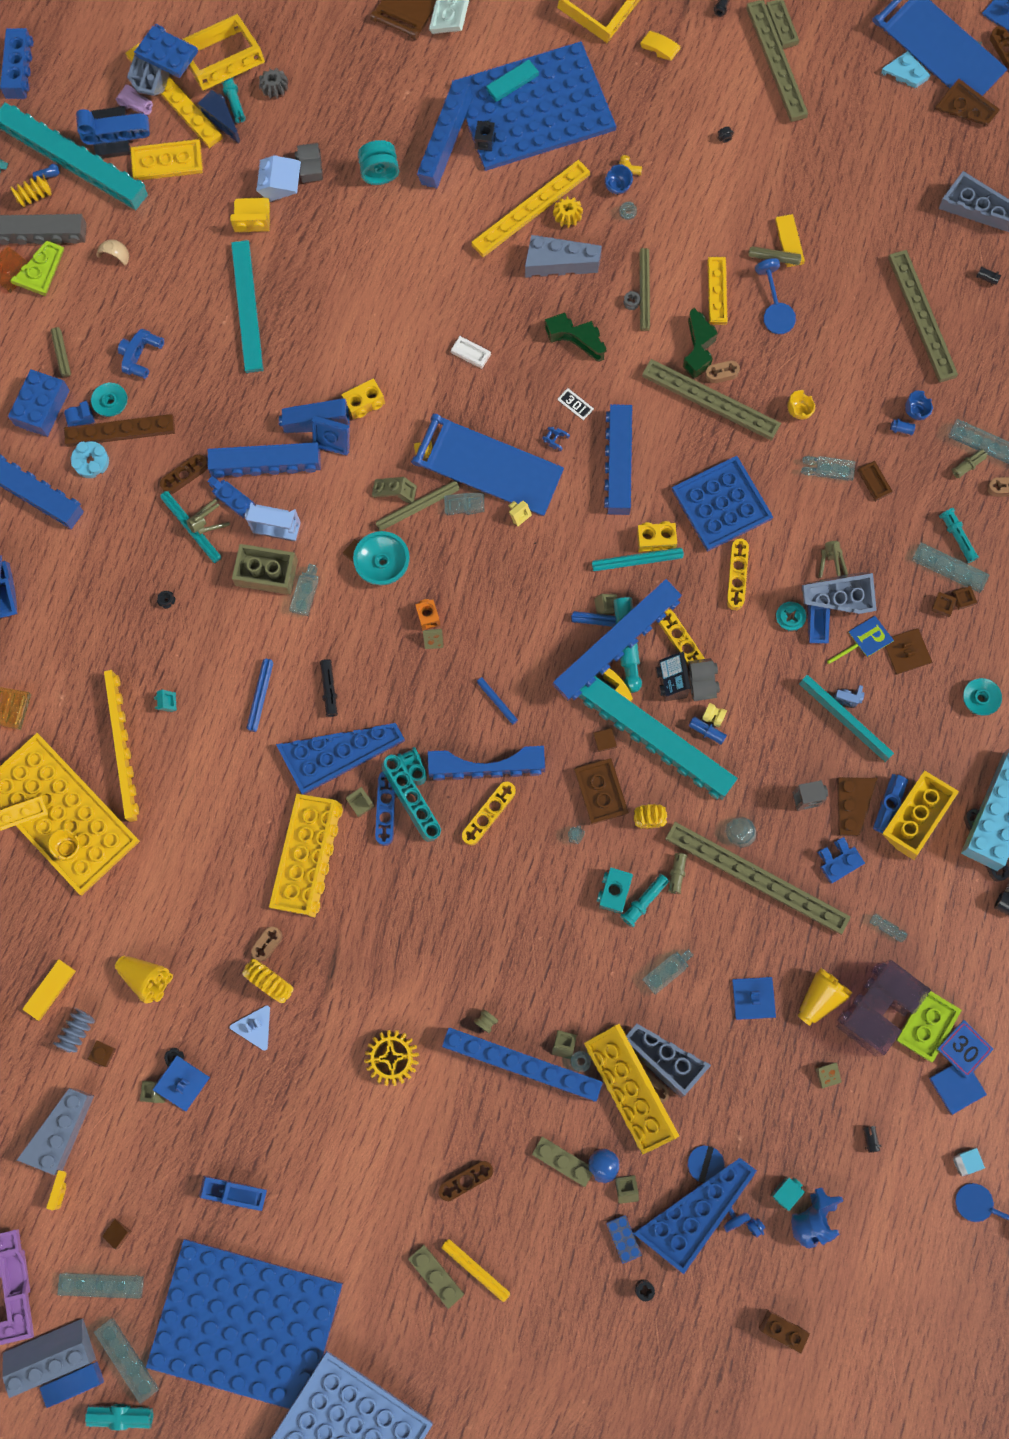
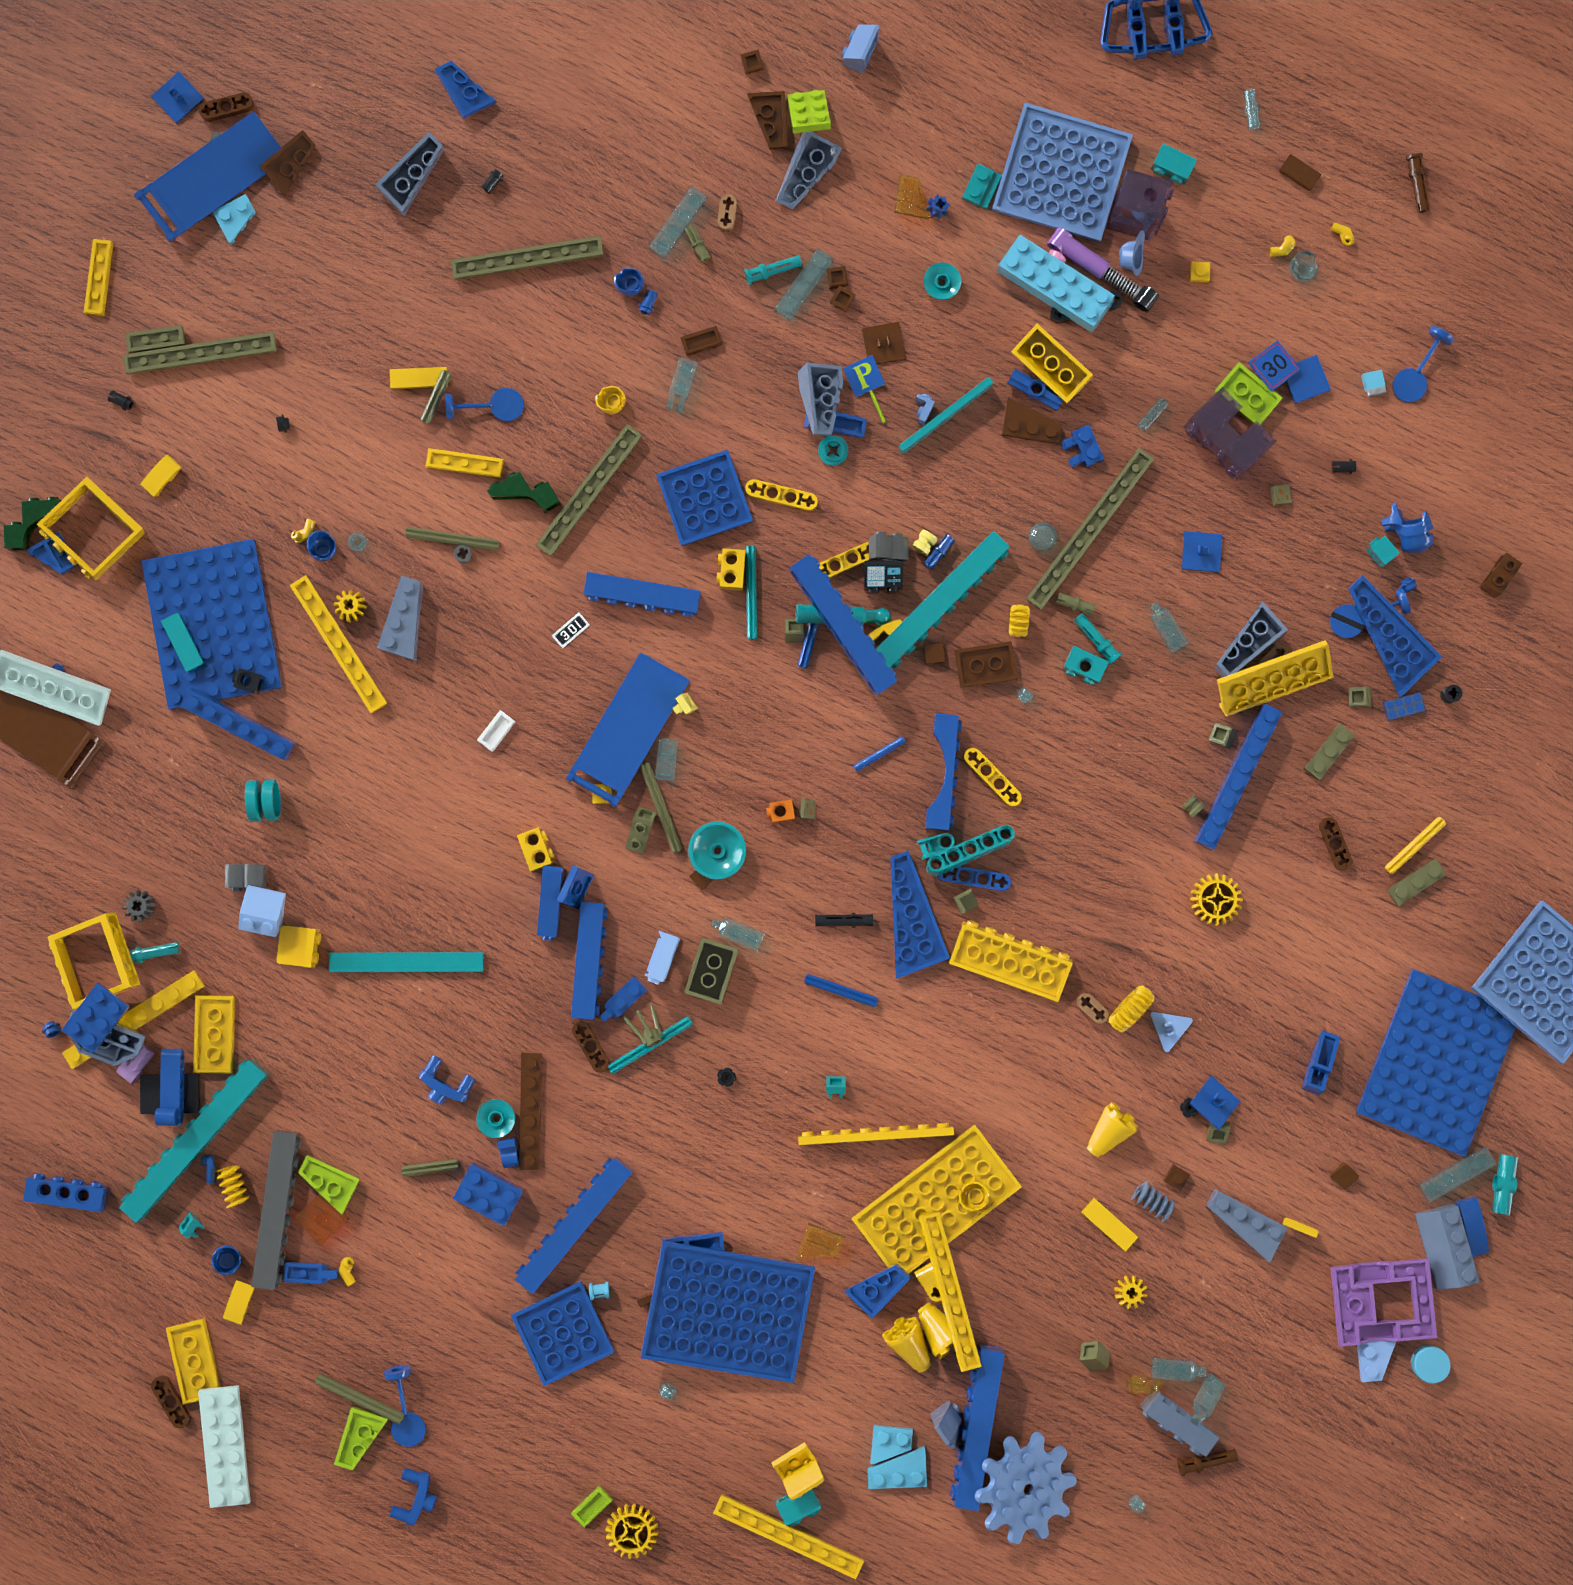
camera: 85 degrees left, 10 degrees up
clear light blue plate [57,1273,144,1299] -> none
medium azure plate [71,441,109,478] -> none
tan helmet [96,239,129,265] -> none
dark blue slope [197,90,240,143] -> none
blue piece [542,427,570,451] -> none
dark green arch [545,312,607,361] -> none
clear light blue plate [571,1051,591,1072] -> none
blue hair [588,1148,619,1183] -> none
medium nougat beam [705,361,740,383] -> none
dark grey brick [792,780,828,811] -> none
yellow cone [797,968,853,1026] -> none
olive plant [819,541,848,578] -> none

